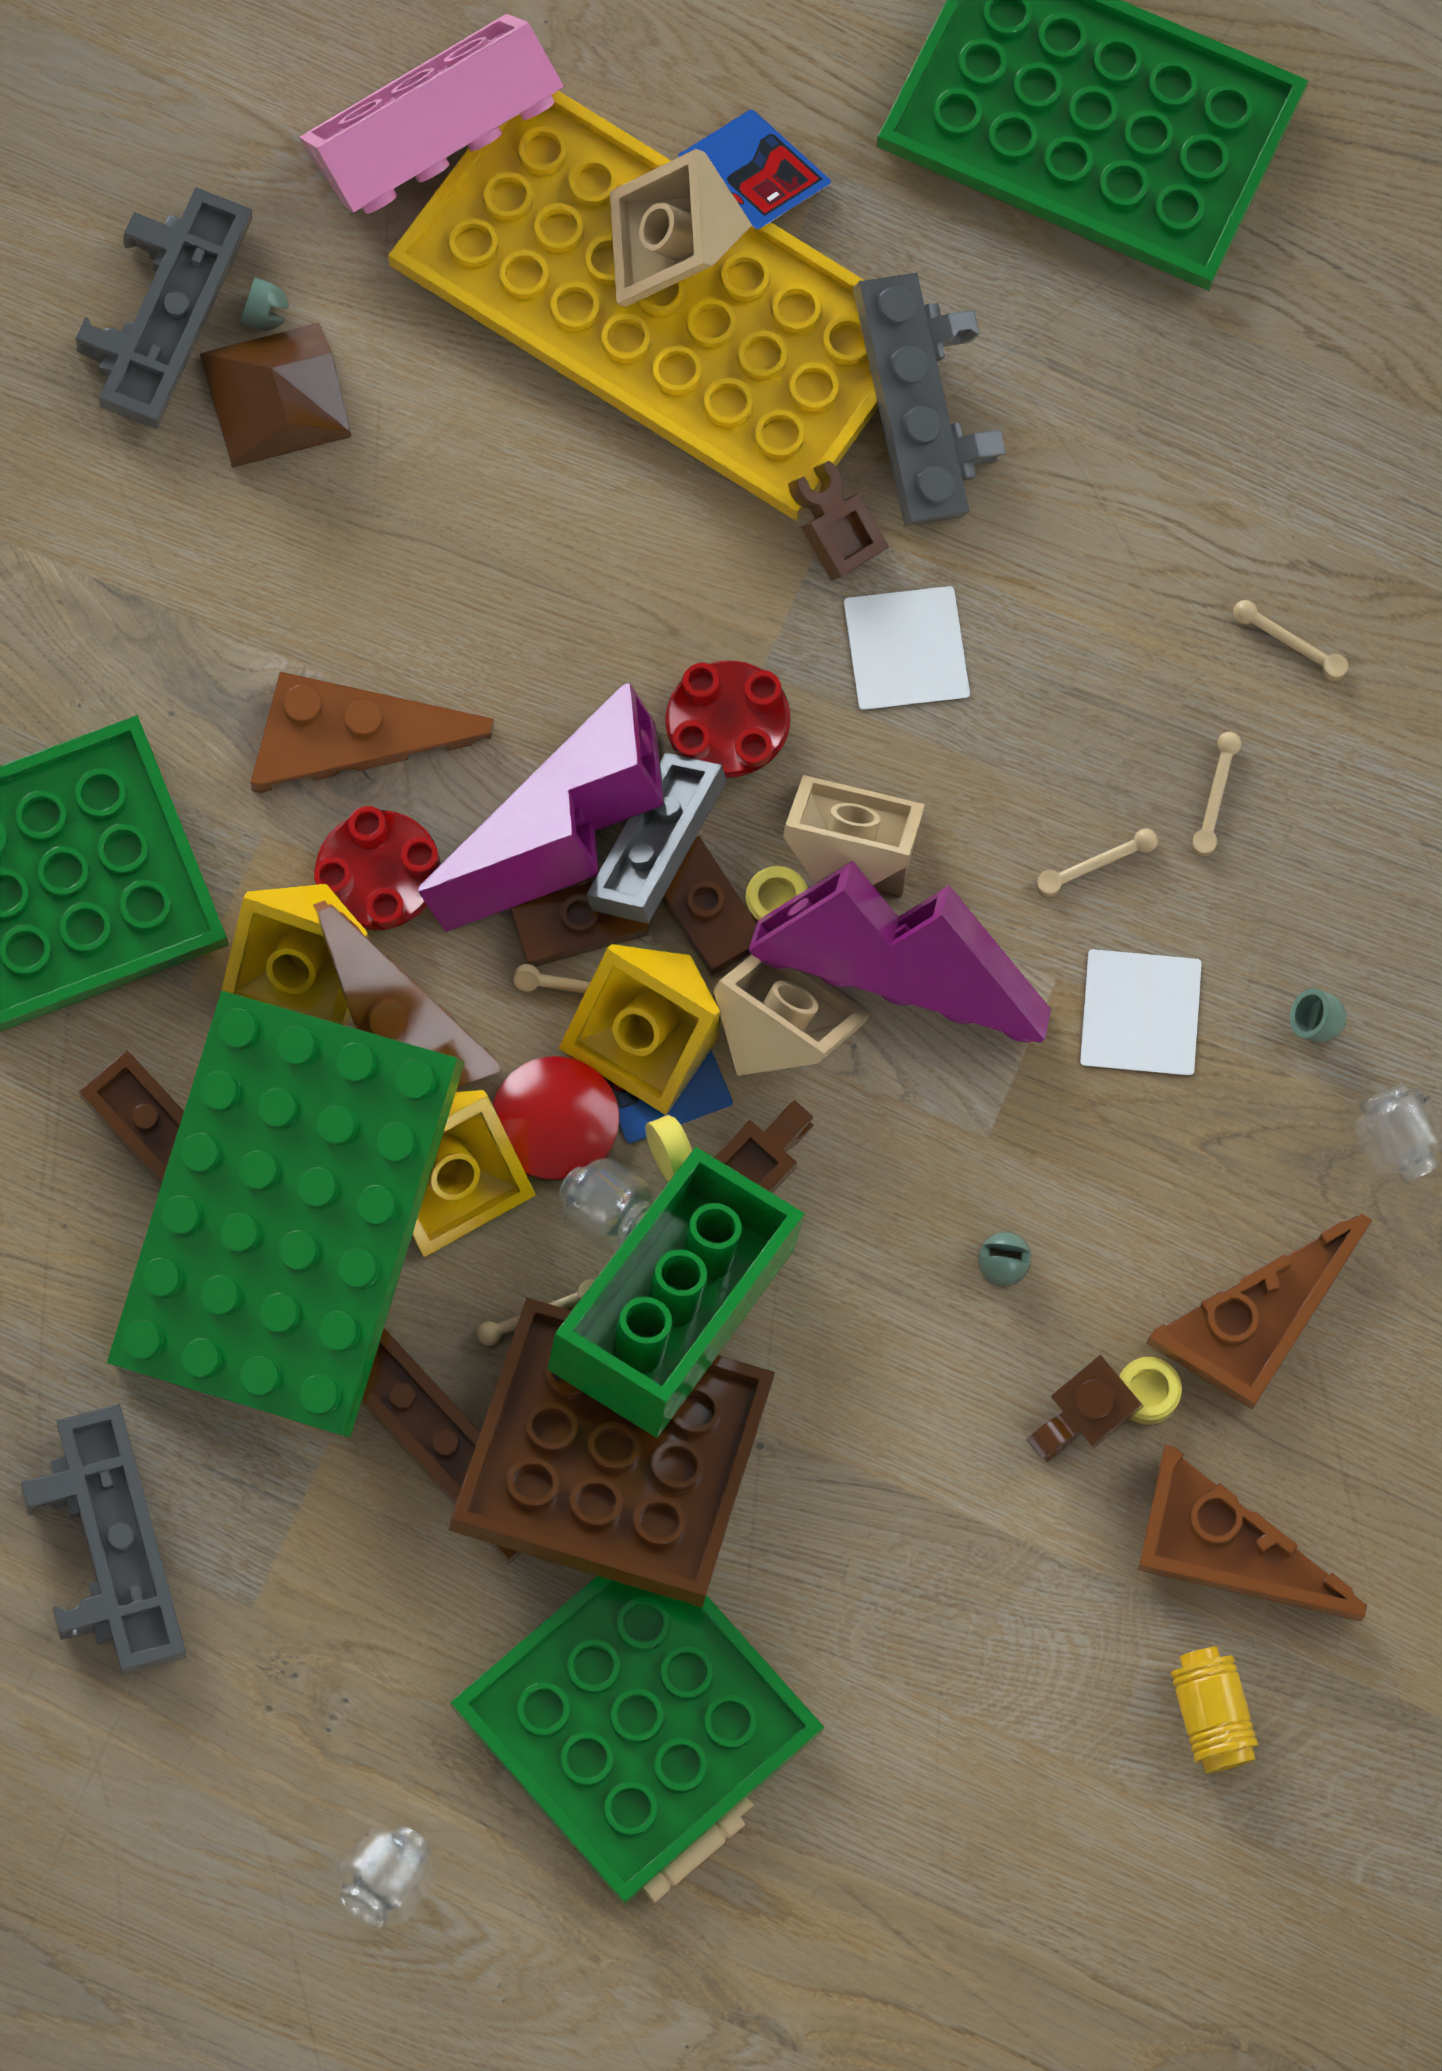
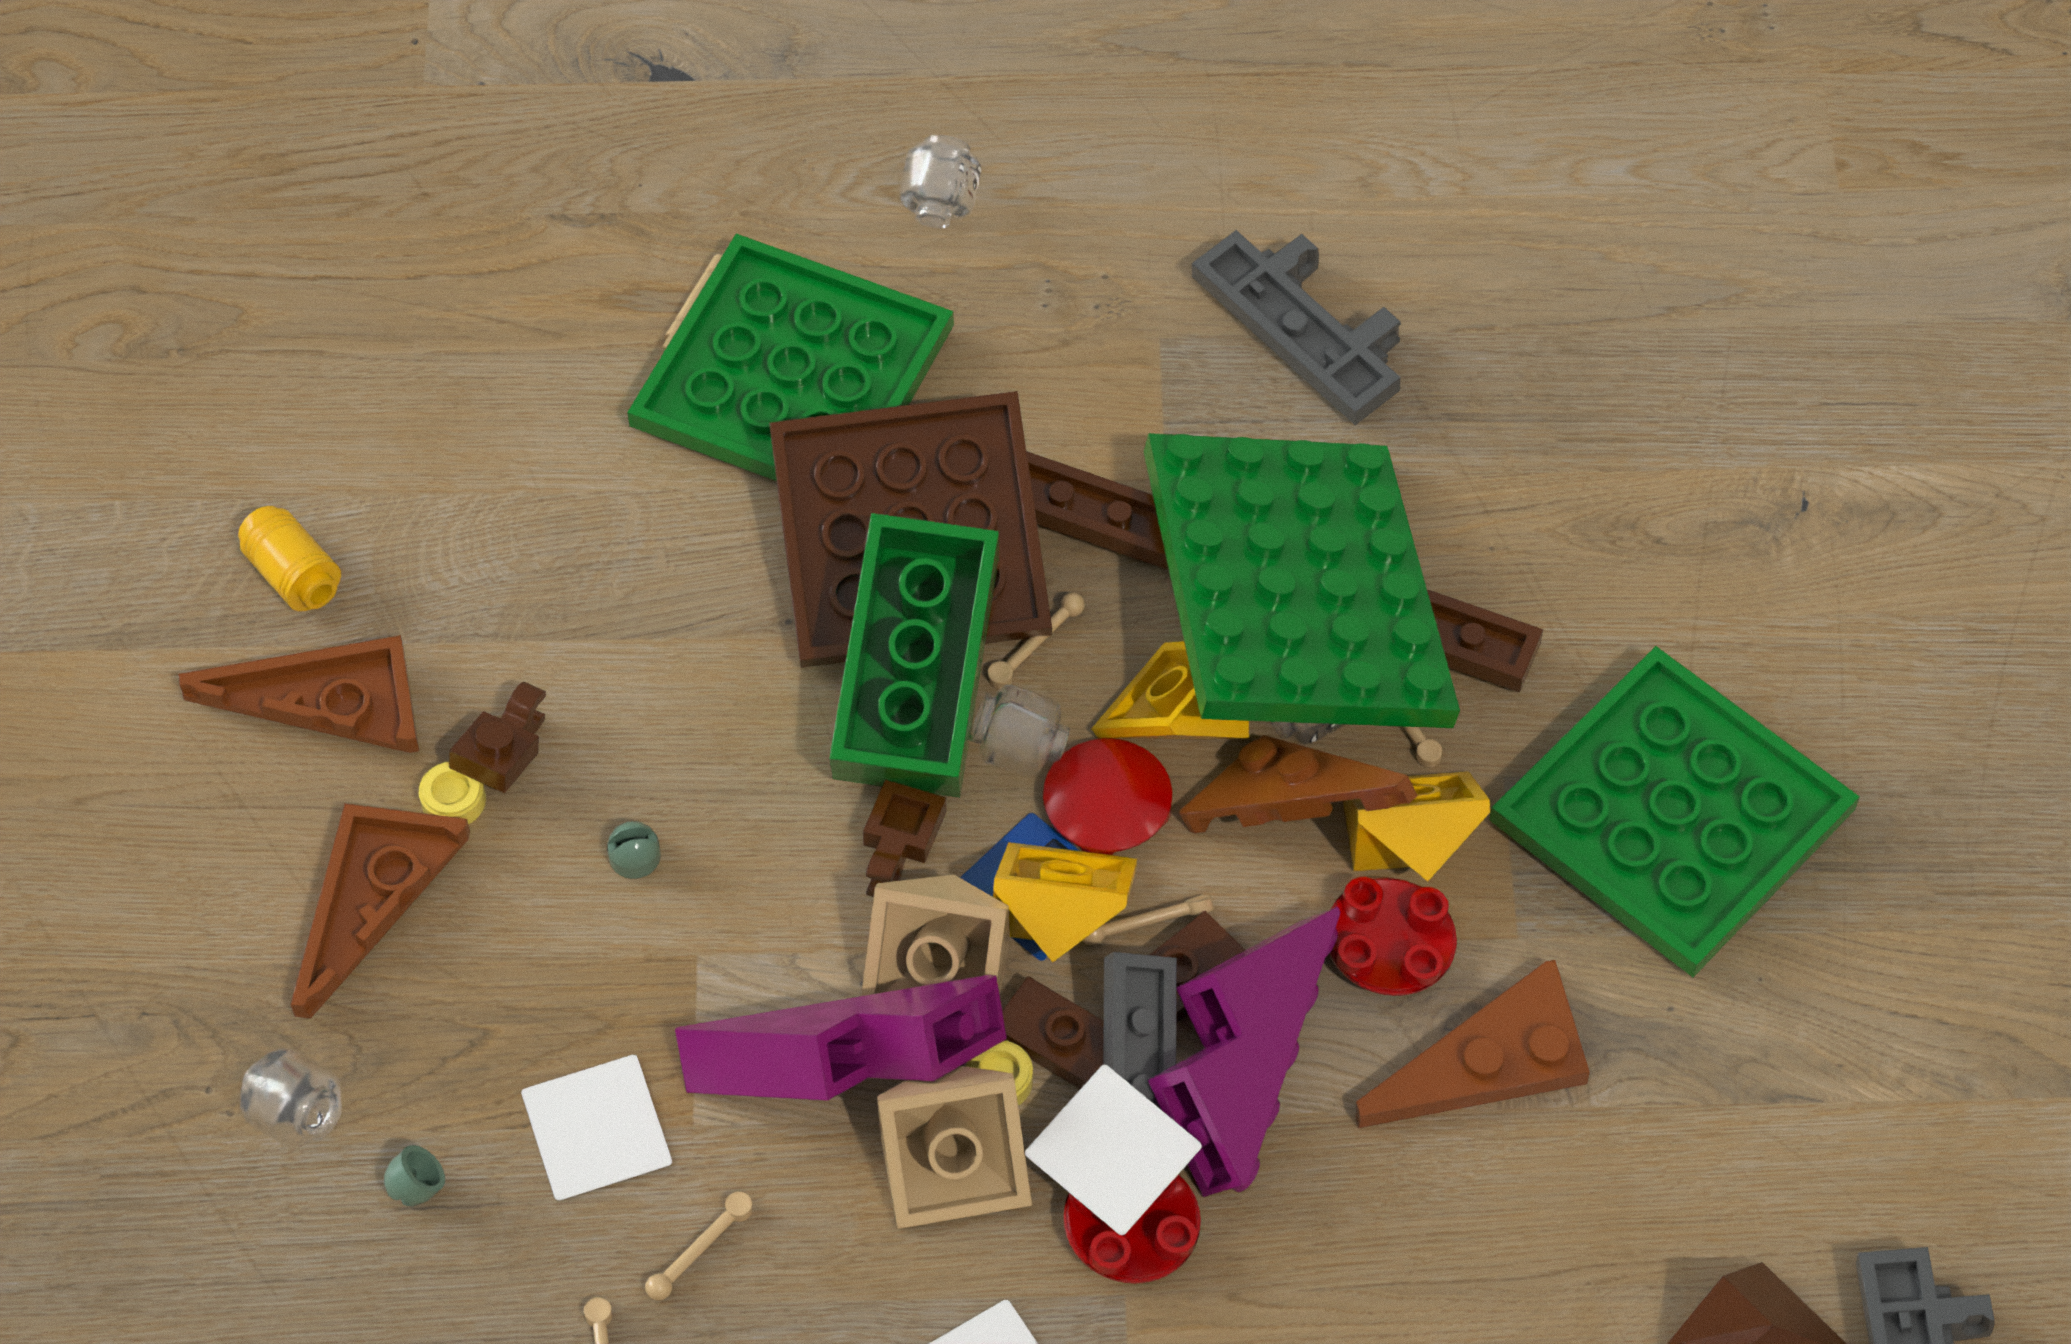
camera: 160 degrees right, 15 degrees down
light yellow tile [645,1115,692,1182] -> none
none -> white sticker [1025,1065,1202,1235]

